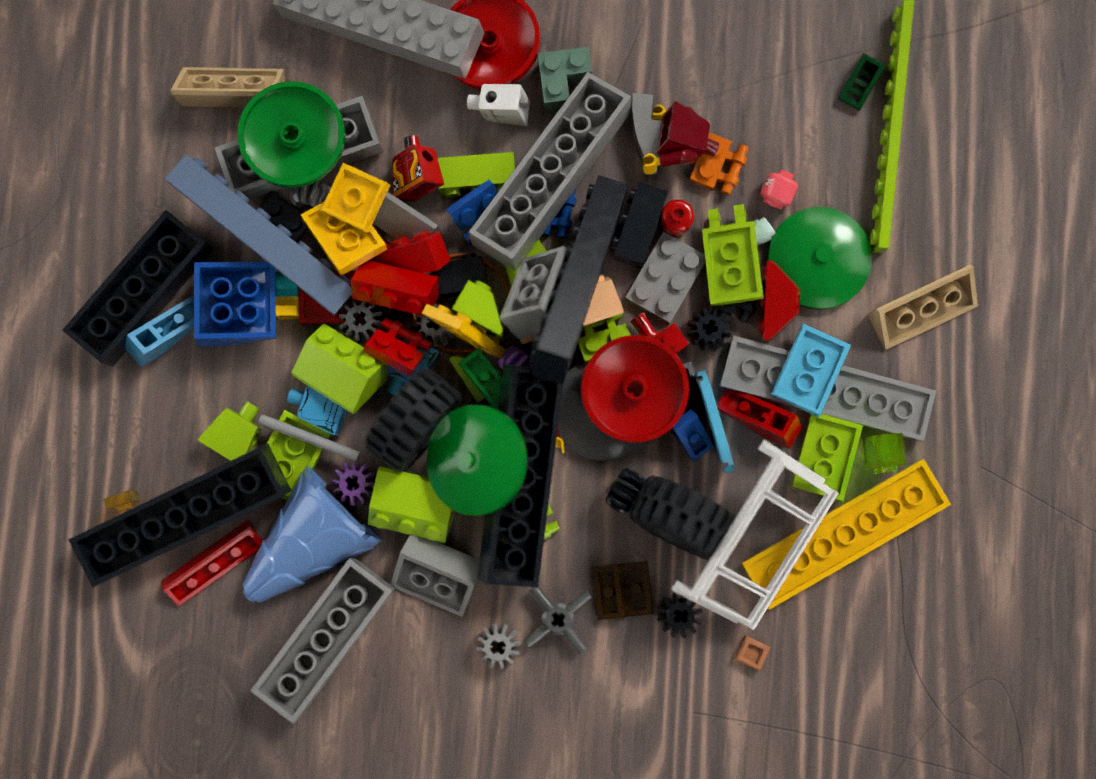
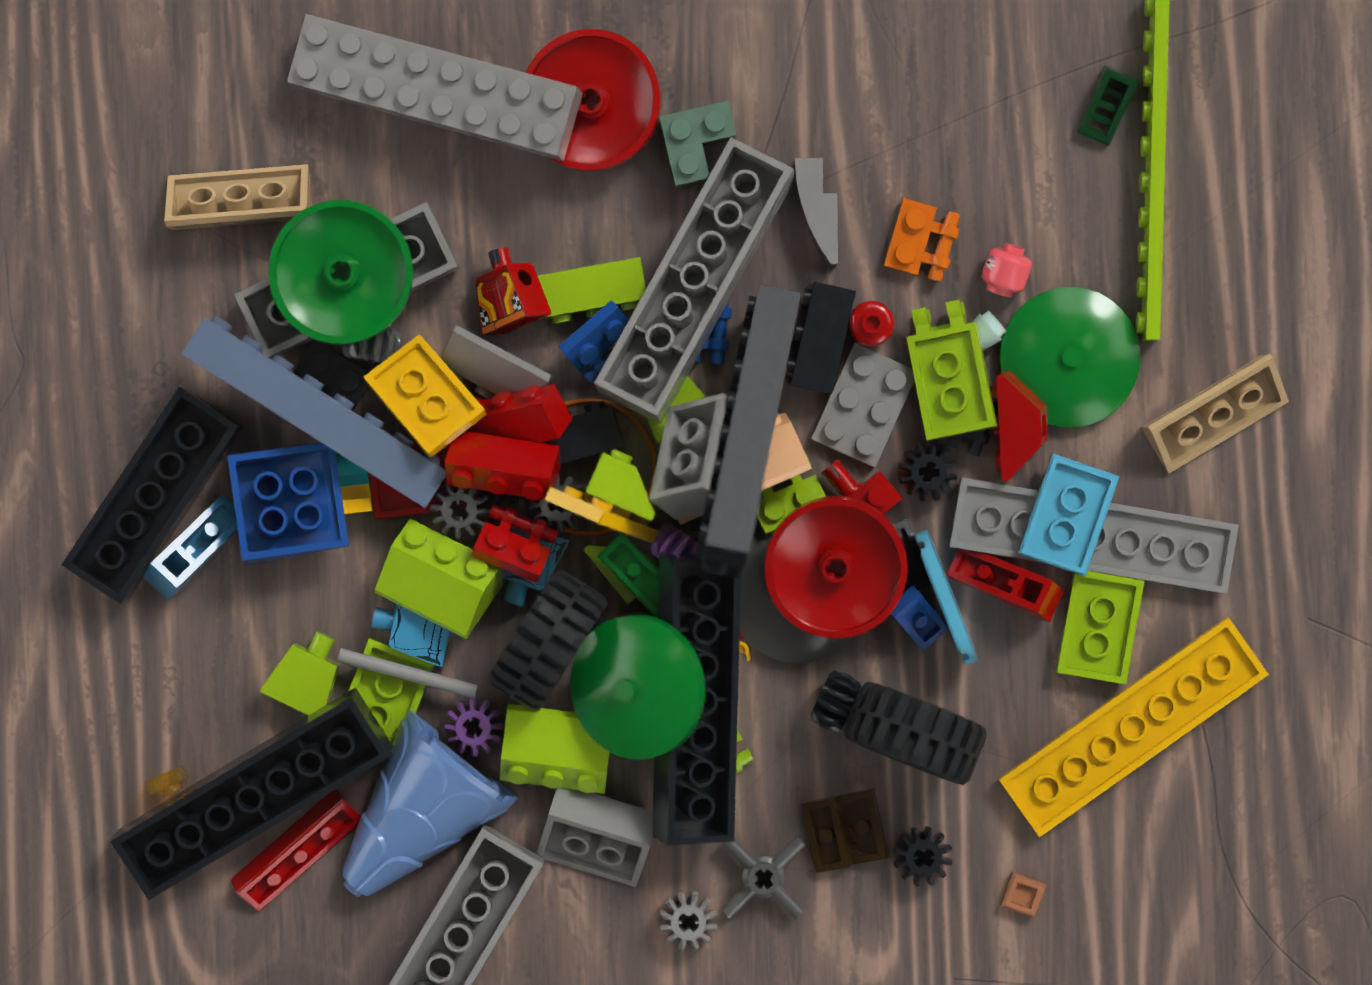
camera: 10 degrees left, 5 degrees up
yellow plate [320,163,391,233] -> none
white torso [467,84,530,126] -> none
dark red torso [643,101,719,174] -> none
white piece [671,440,839,630] -> none
clear neon green brick [862,433,906,474] -> none

